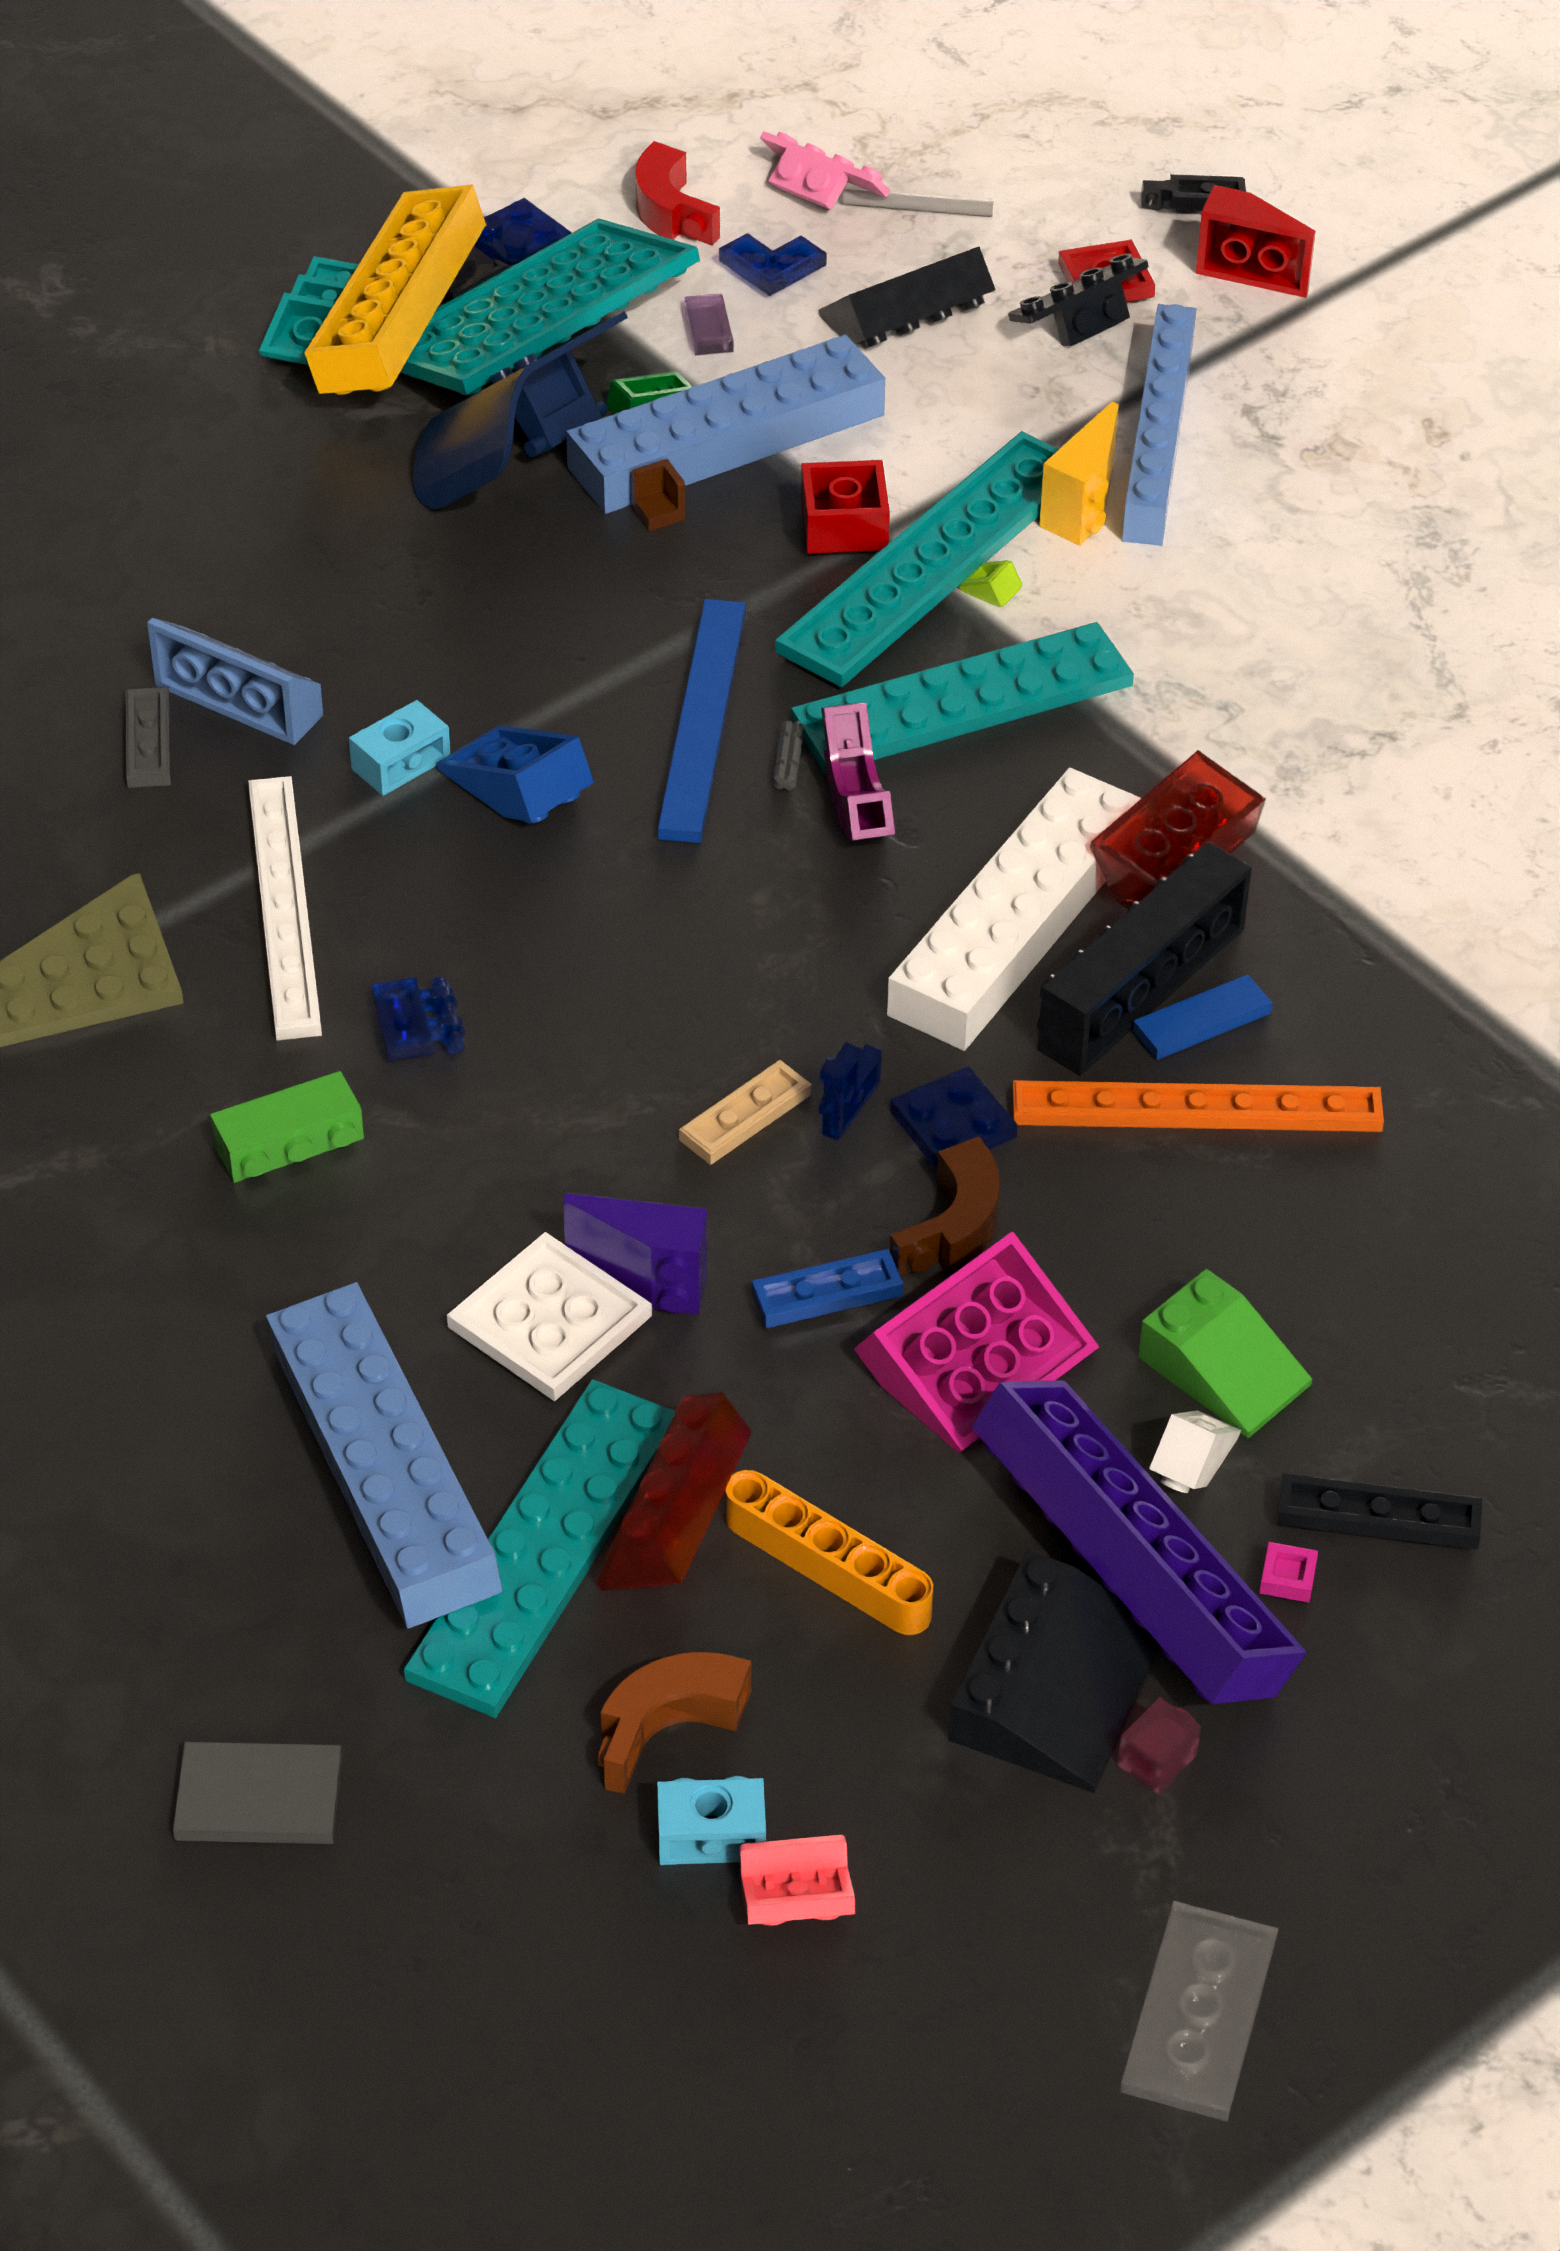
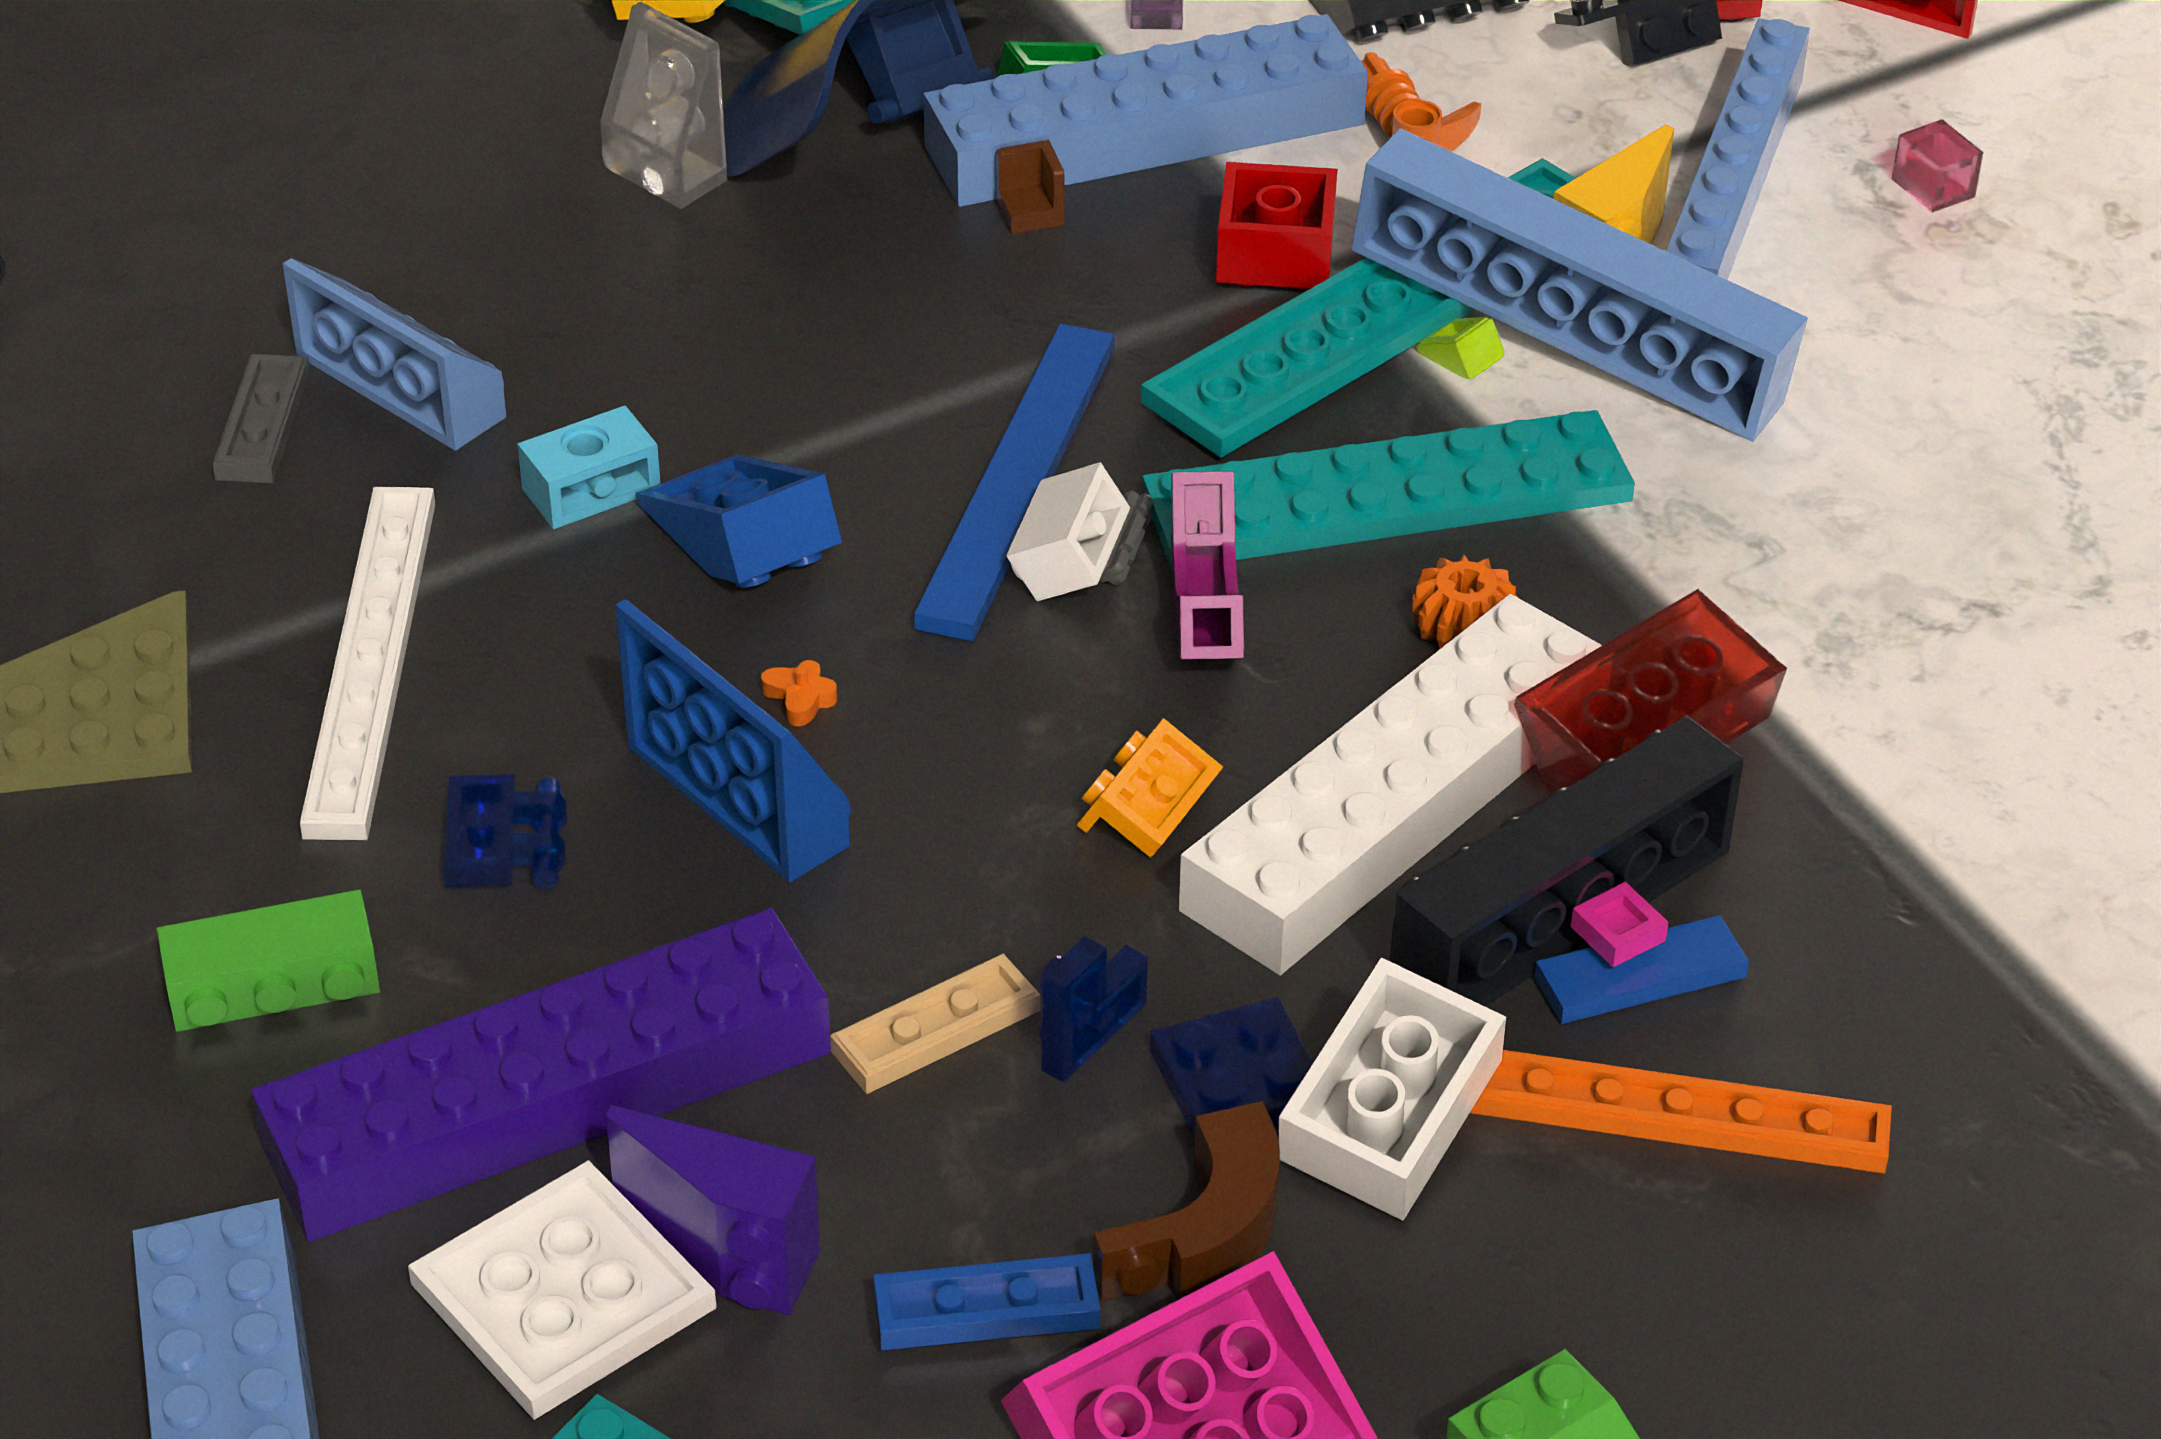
camera: 10 degrees right, 5 degrees down
none -> dark purple brick [250,908,831,1243]
none -> clear slope [600,2,727,209]
none -> blue slope [615,599,851,883]
none -> orange piece [761,660,837,727]
none -> white brick [1006,462,1130,601]
none -> light orange bracket [1076,718,1223,858]
none -> white brick [1279,958,1506,1221]
none -> medium blue brick [1351,128,1808,442]
none -> orange piece [1361,52,1482,151]
none -> orange gear [1411,554,1518,649]
none -> dark pink plate [1571,882,1669,967]
none -> clear pink brick [1891,119,1984,213]

